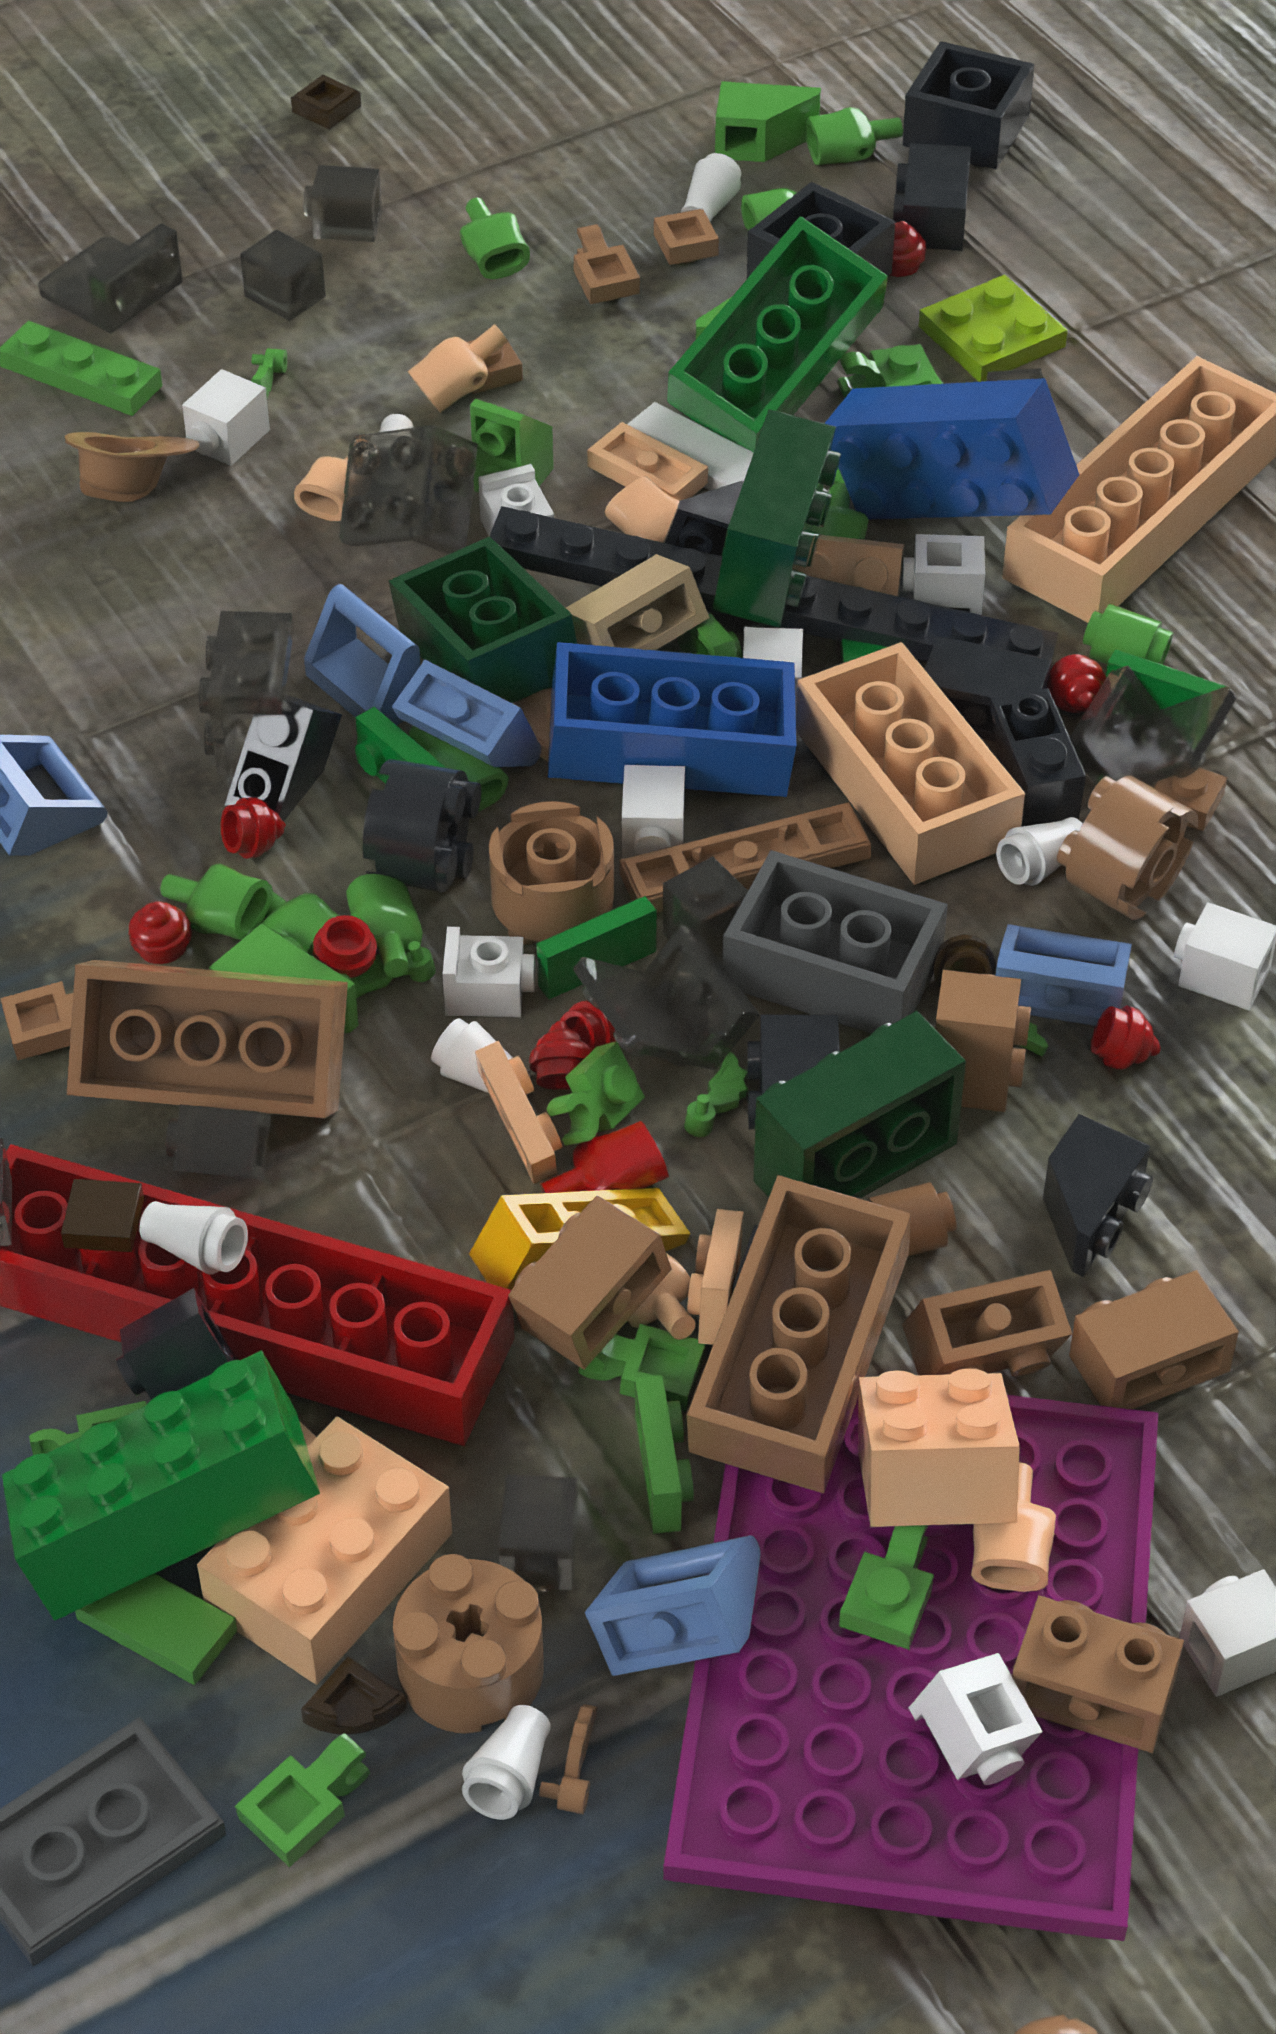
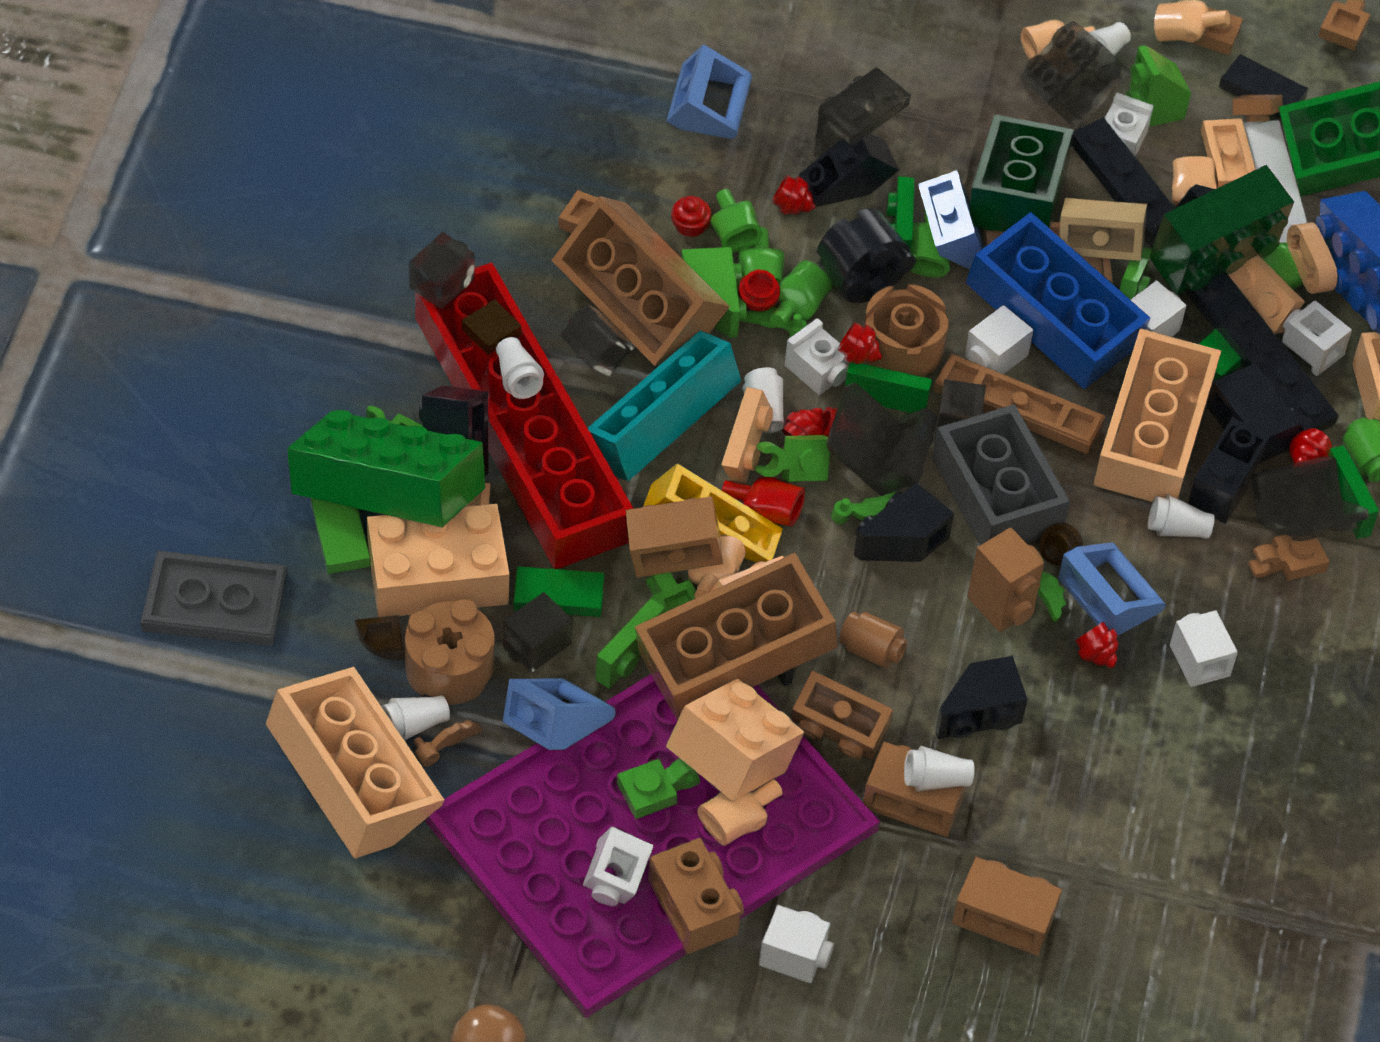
camera: 40 degrees right, 5 degrees up
bright green plate [235,1733,370,1867] -> none
medium blue tile [304,584,421,725] -> none
dark green brick [753,1011,966,1199] -> none
medium nougat brick [1057,775,1199,920] -> none
none -> light nougat slope [266,667,444,859]
none -> green tile [514,566,604,617]
none -> teal brick [588,330,742,482]
none -> red plate [837,322,882,364]
none -> white cone [904,746,974,791]
none -> black tile [1219,54,1309,118]
none -> medium nougat plate [1233,95,1282,122]
none -> light nougat beam [1287,222,1338,294]

